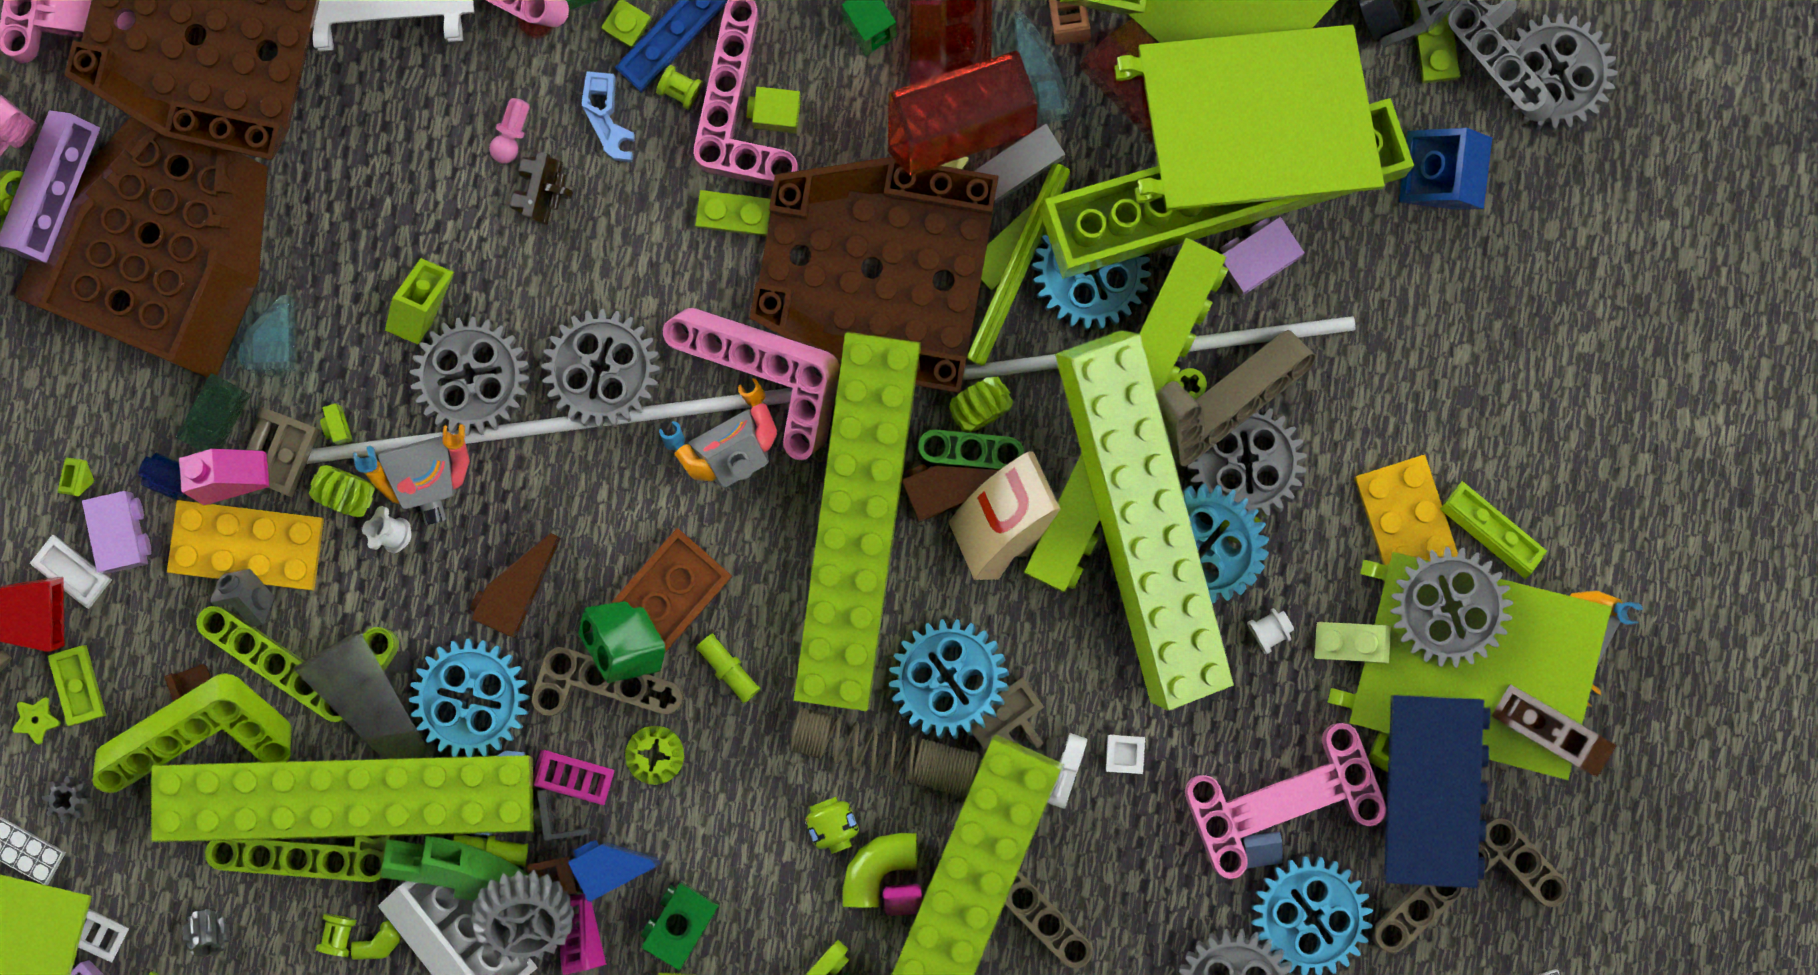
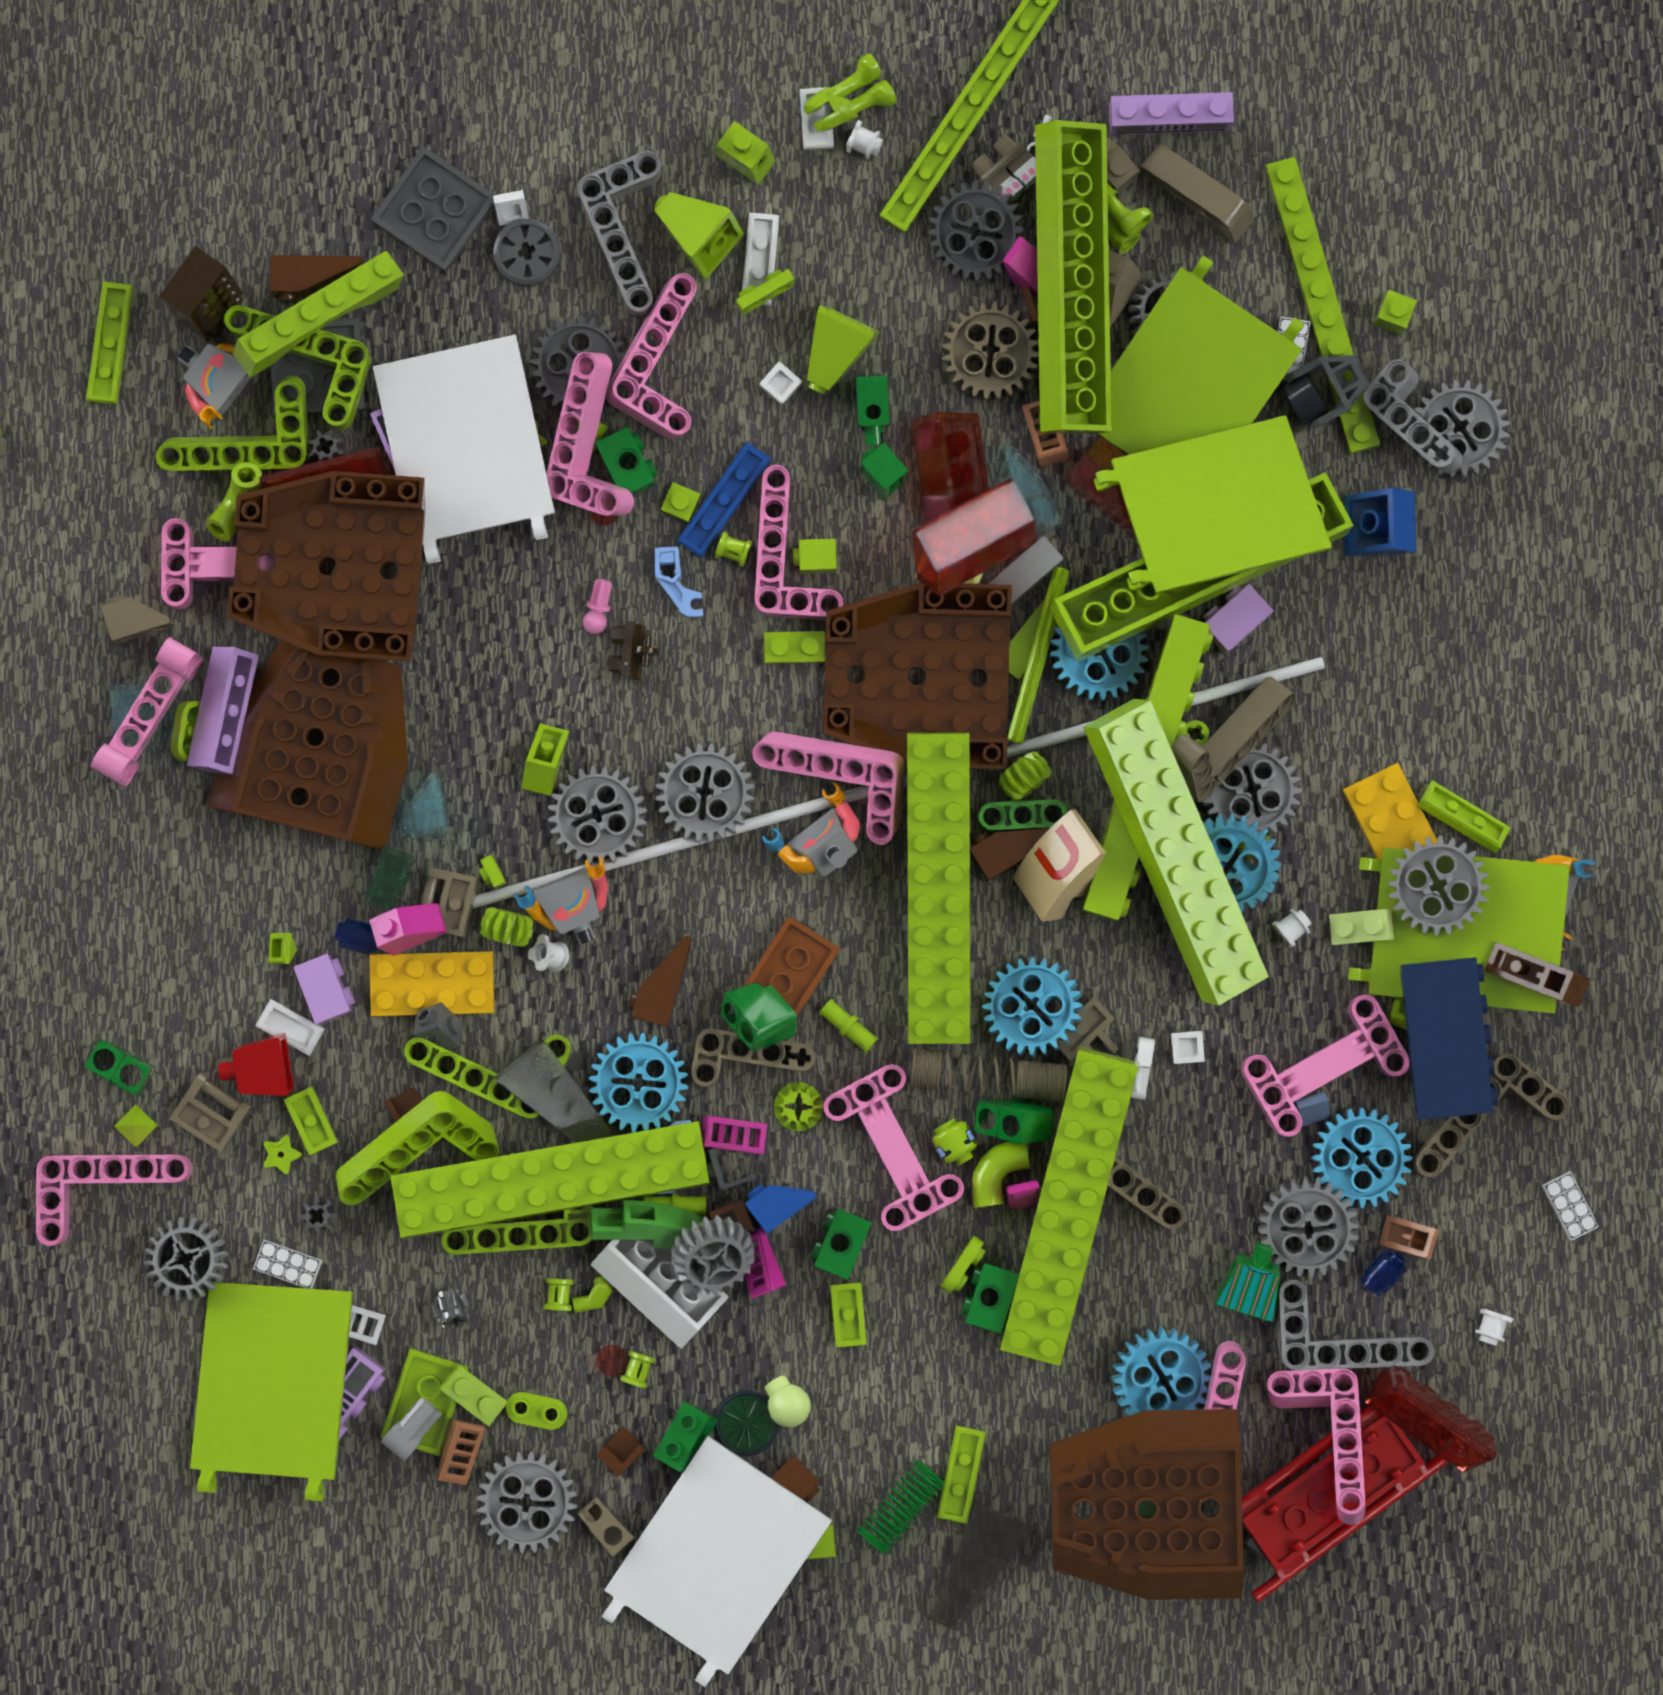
camera: 10 degrees left, 0 degrees up
none -> bright pink beam [823,1064,964,1231]
none -> green piece [974,1098,1054,1144]

